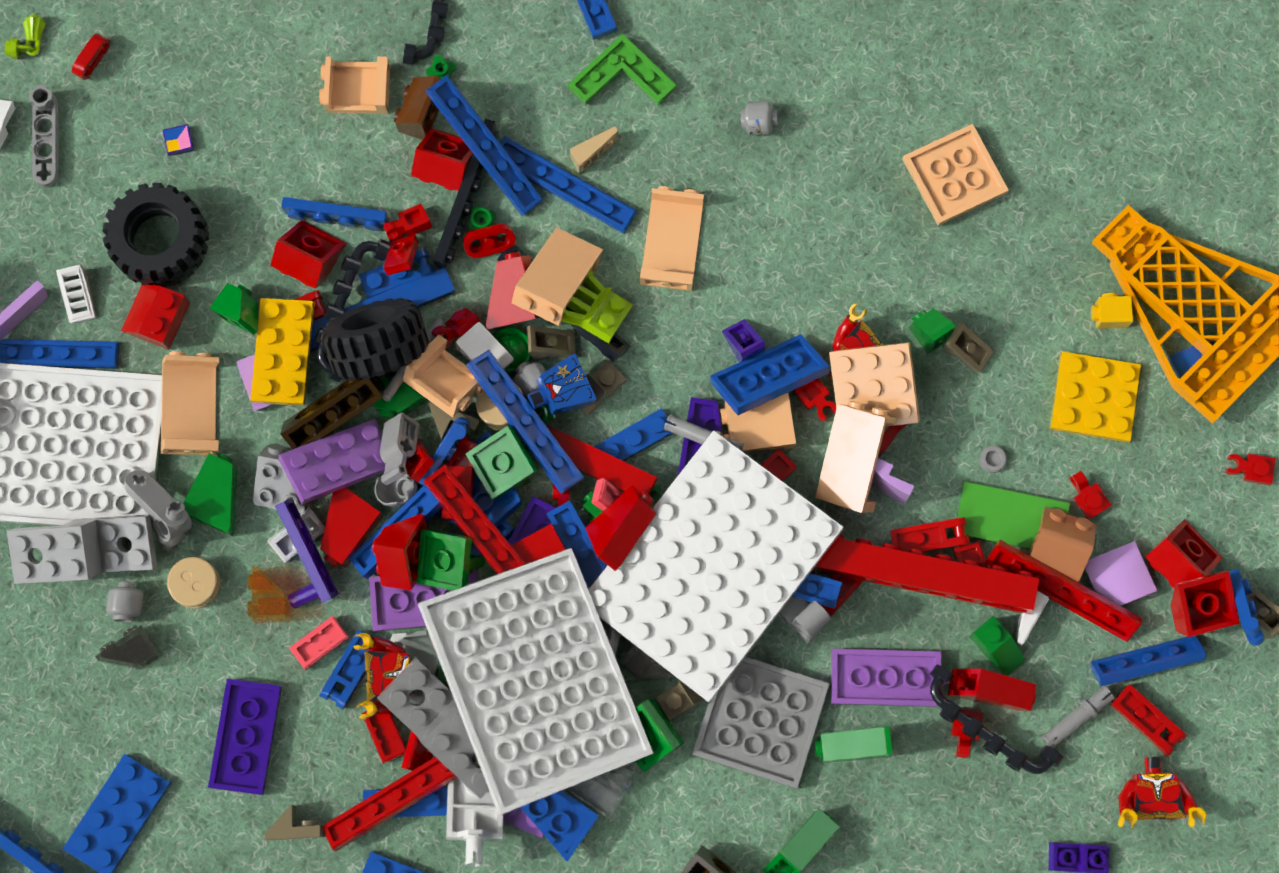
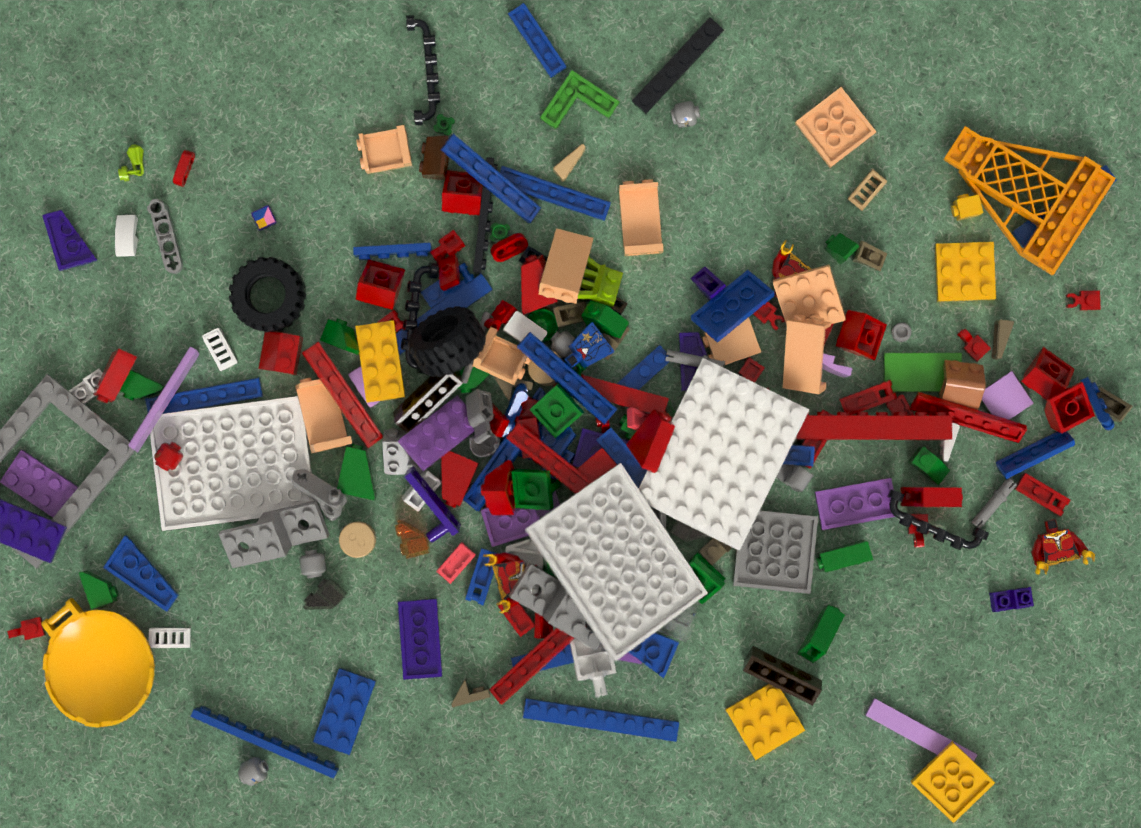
camera: 15 degrees left, 10 degrees up
none -> red tile [301,341,383,448]
none -> green slope [581,300,629,338]
none -> black plate [632,17,724,115]
none -> red slope [836,310,887,361]
none -> tan slope [847,169,888,211]
none -> dark tan slope [992,320,1014,360]

